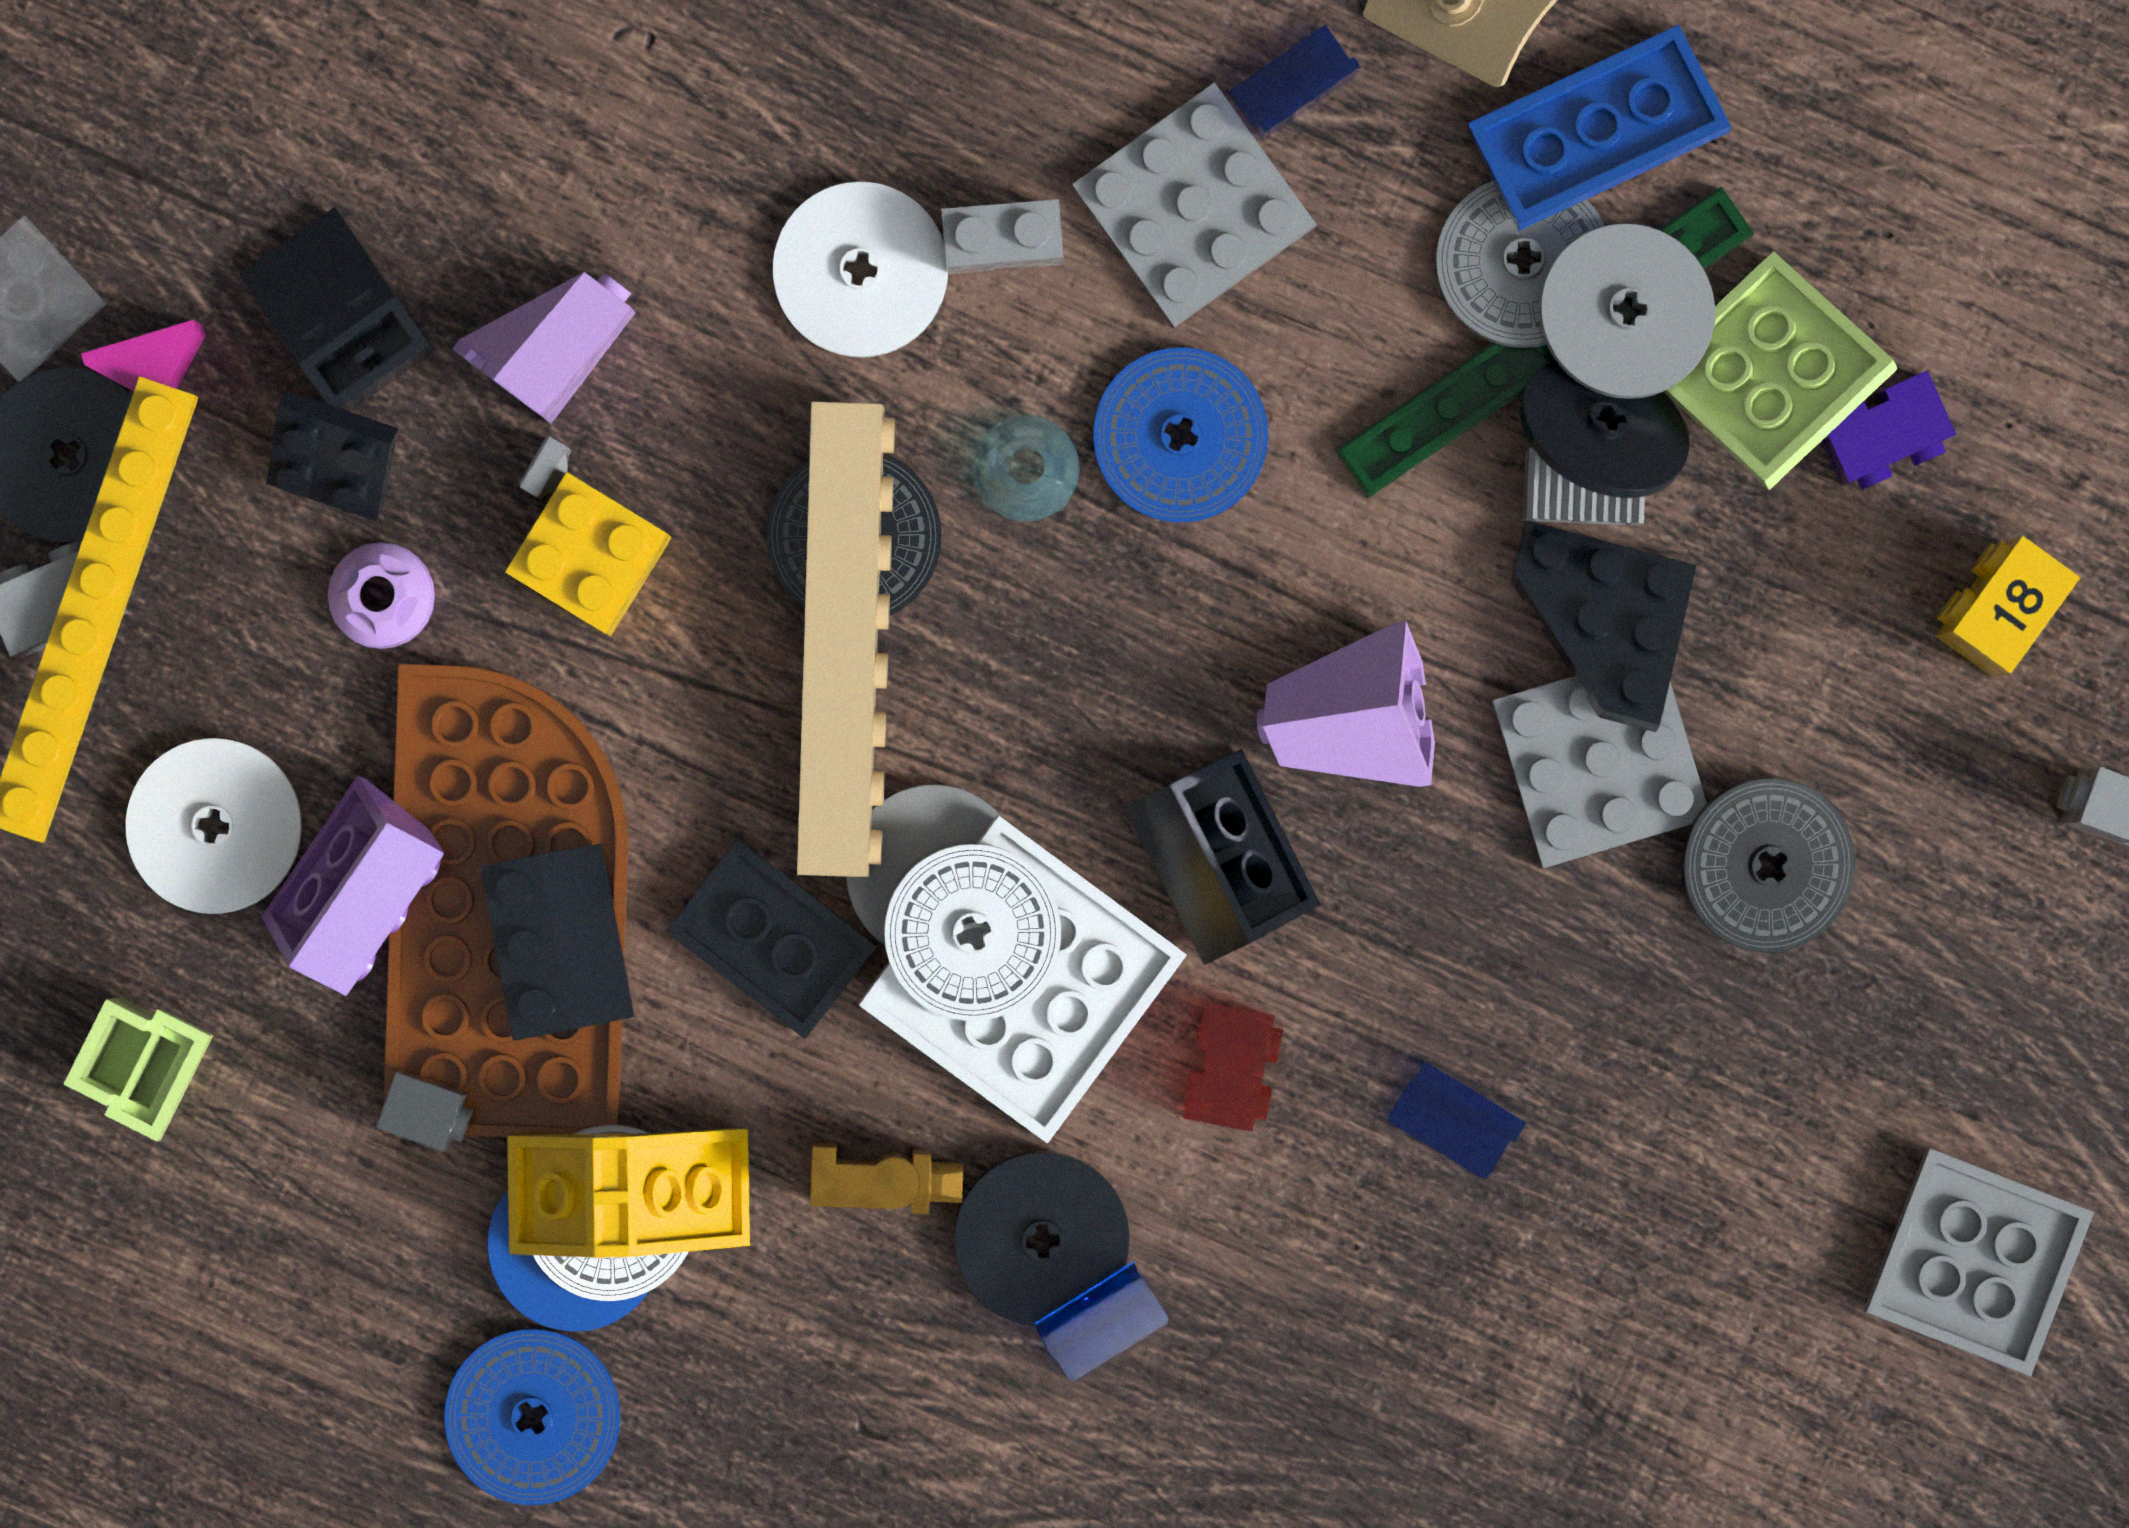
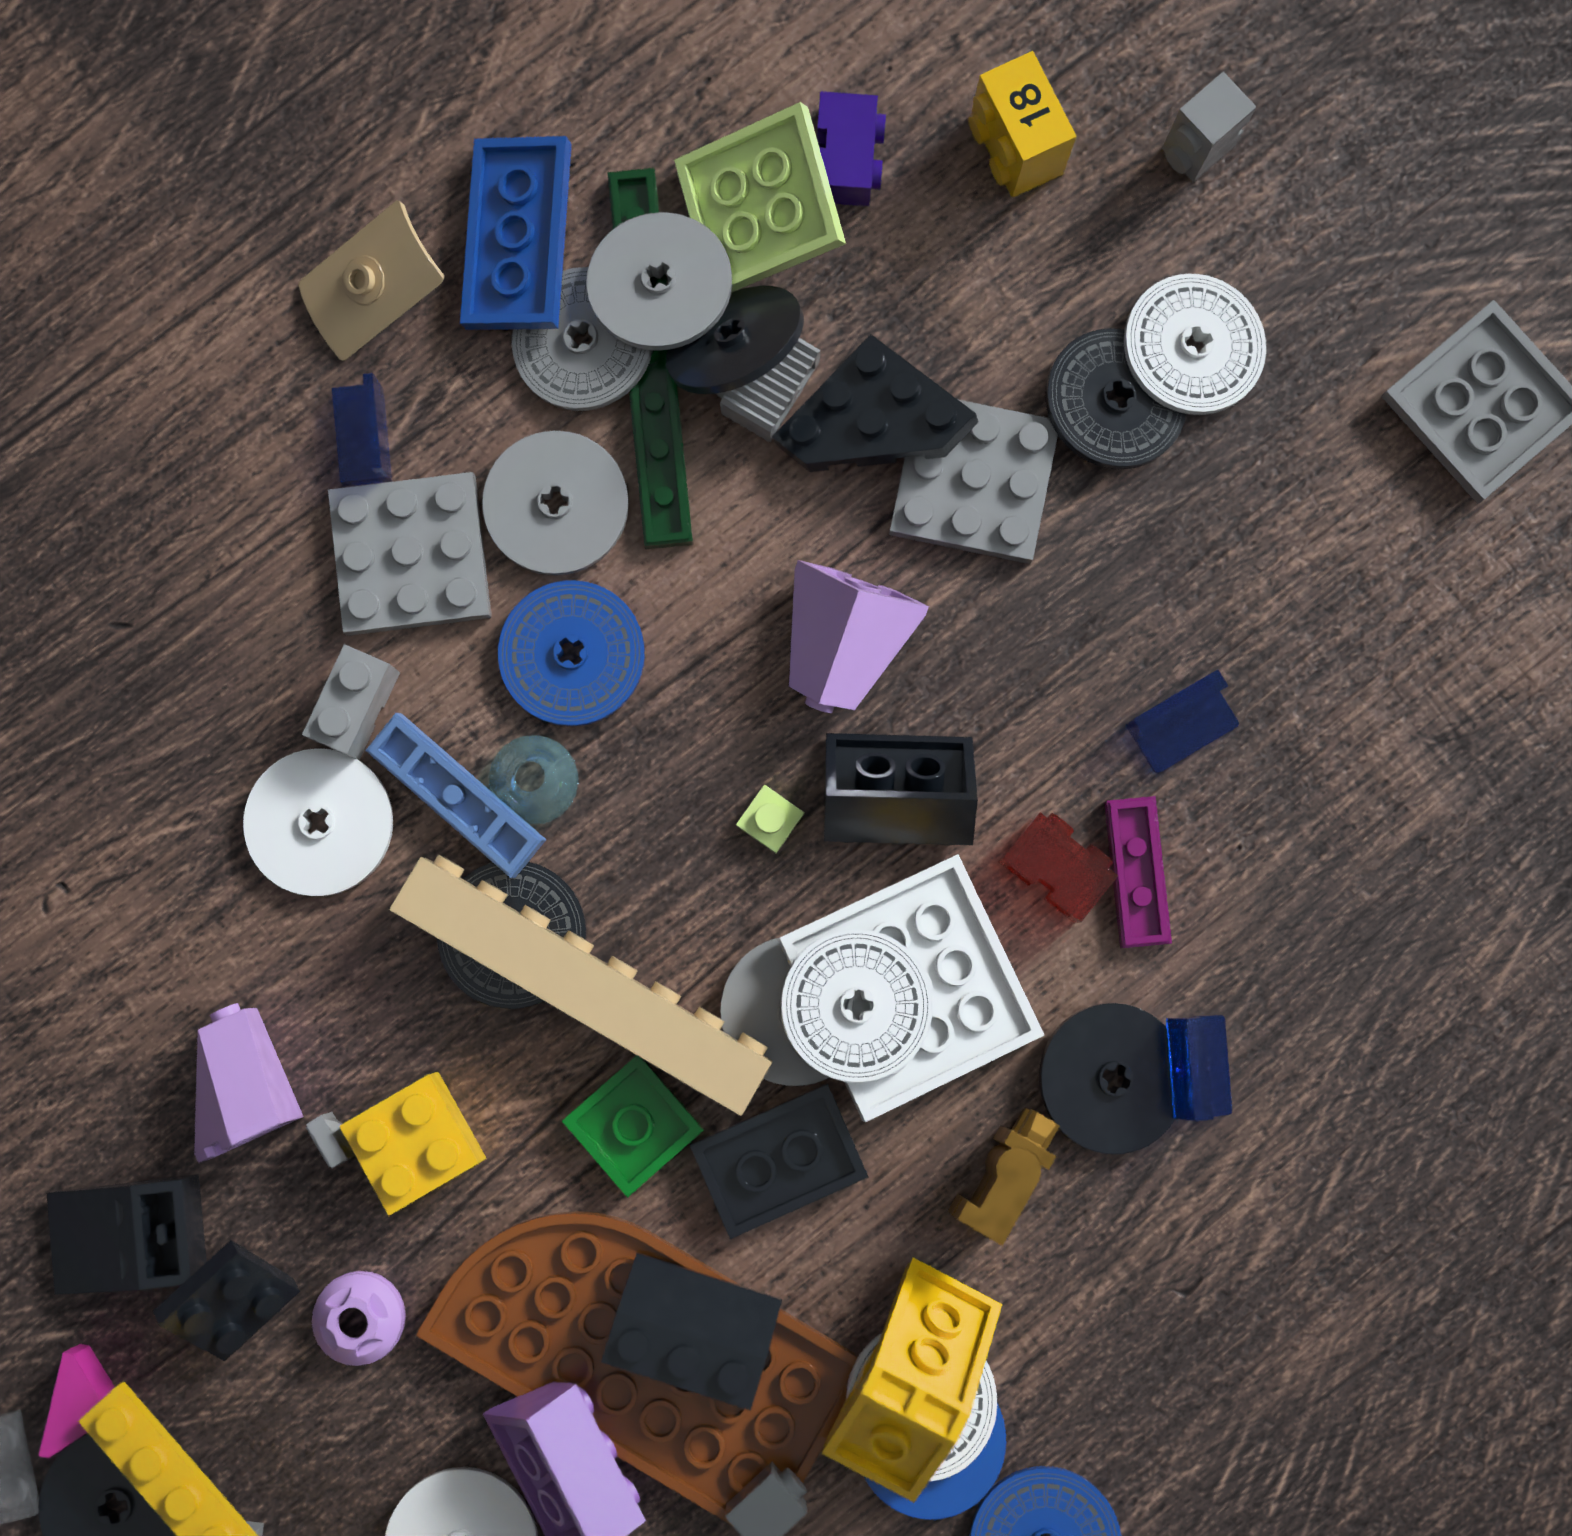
camera: 60 degrees left, 5 degrees down
none -> medium blue plate [365,713,546,878]
none -> light grey piece [482,431,629,575]
none -> green plate [562,1055,704,1198]
none -> yellowish green plate [736,784,805,854]
none -> magenta tile [1104,796,1172,948]
none -> white piece [1124,274,1266,415]

